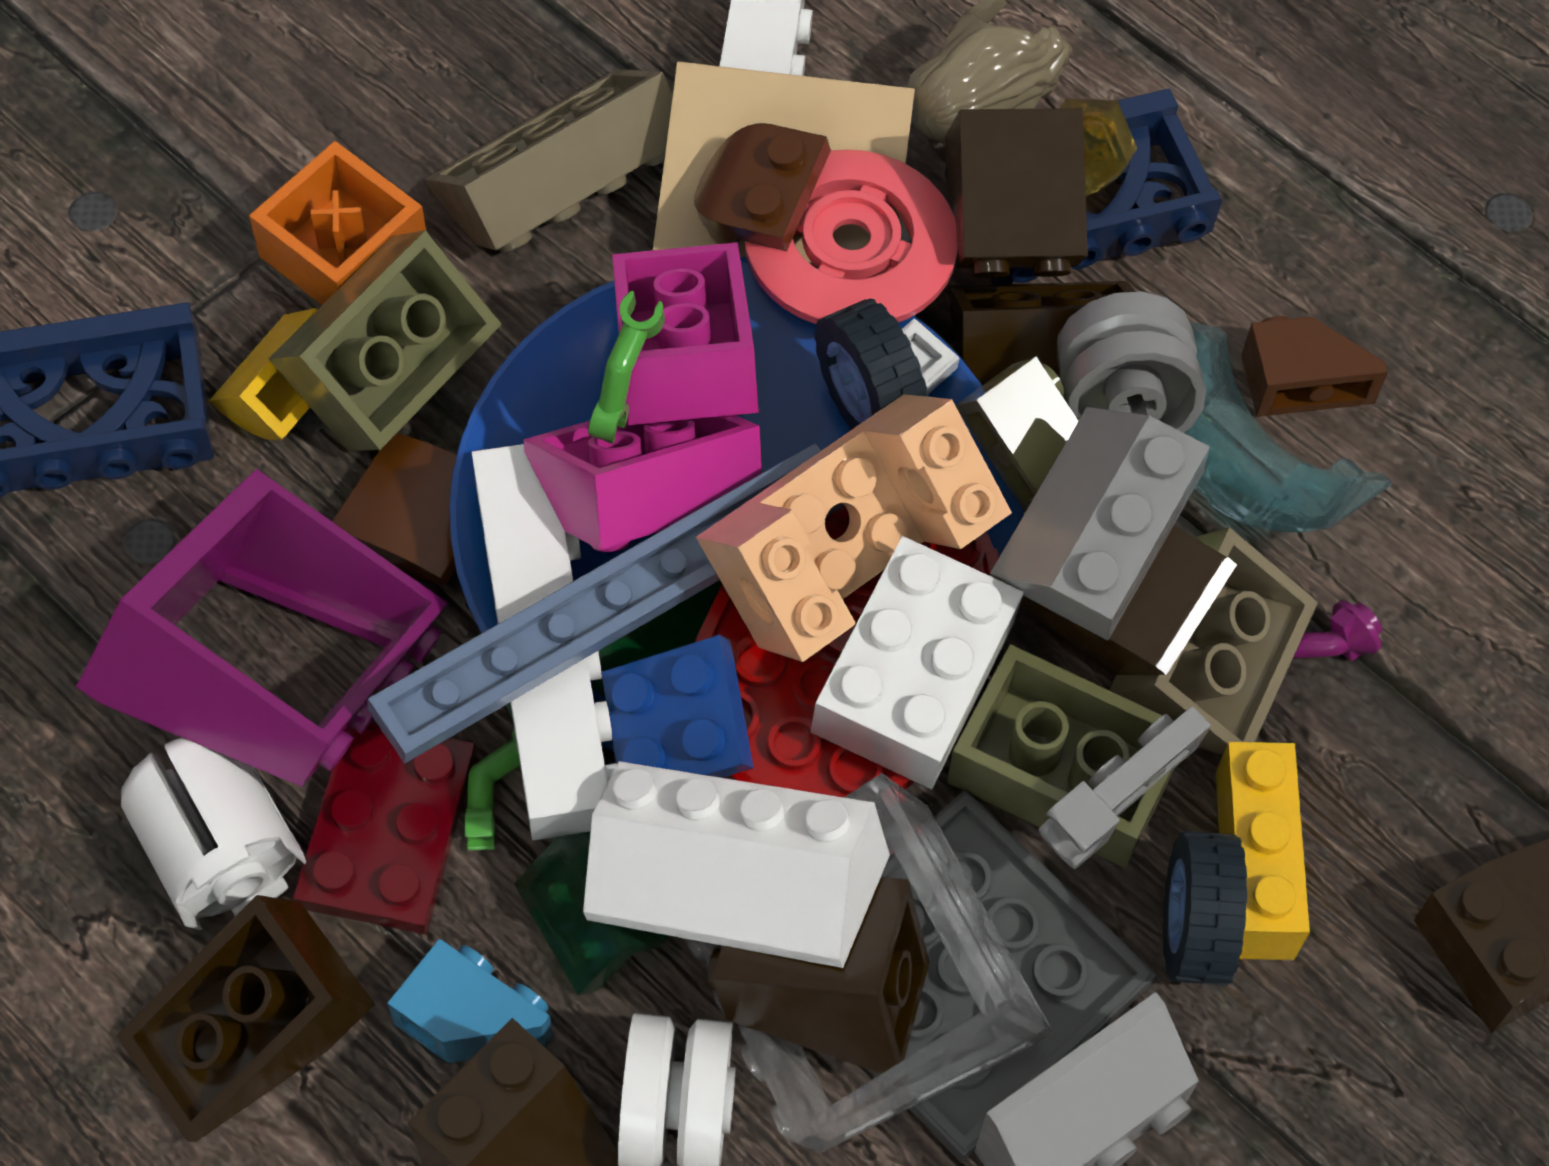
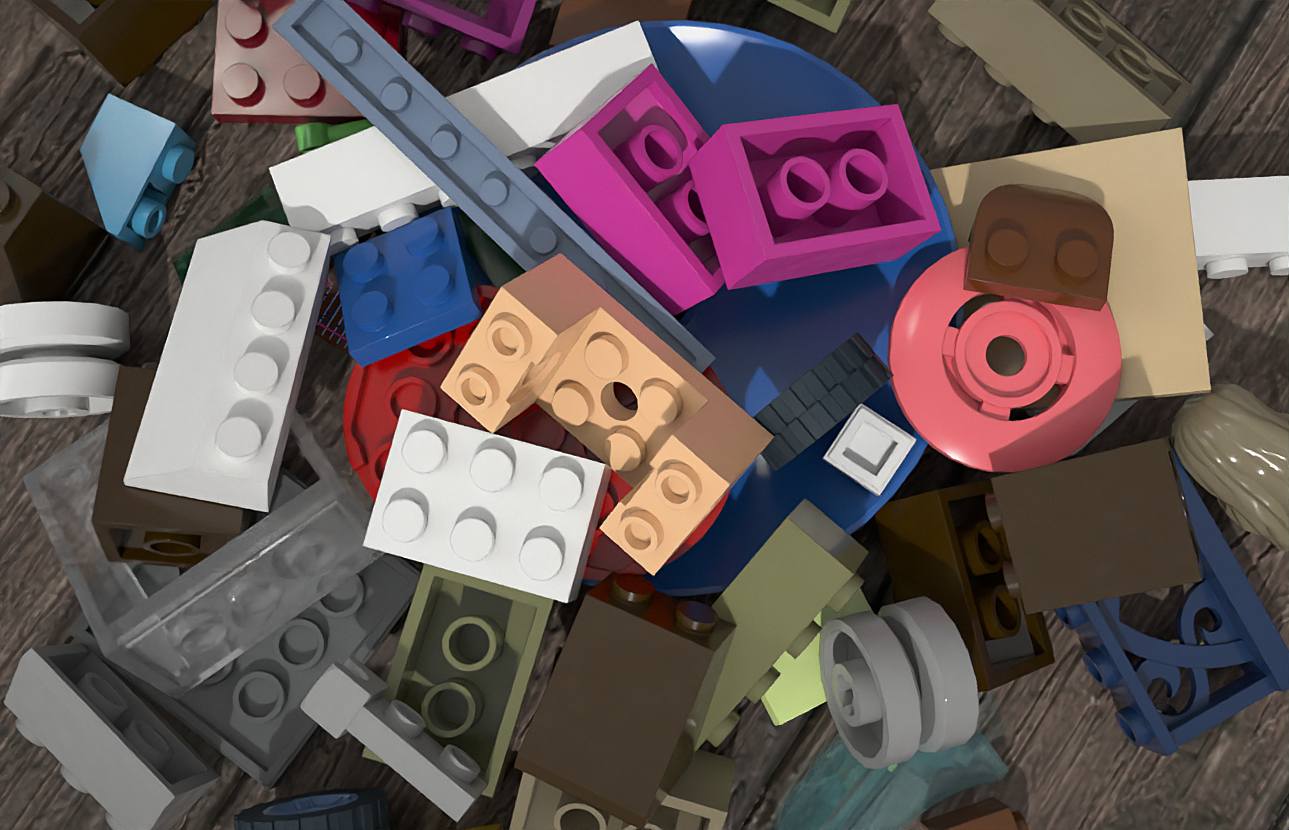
camera: 85 degrees right, 20 degrees up
bright green arm [588,291,665,444] -> none
light grey slope [990,407,1210,641] -> none
clear yellow plate [1060,98,1137,196] -> none

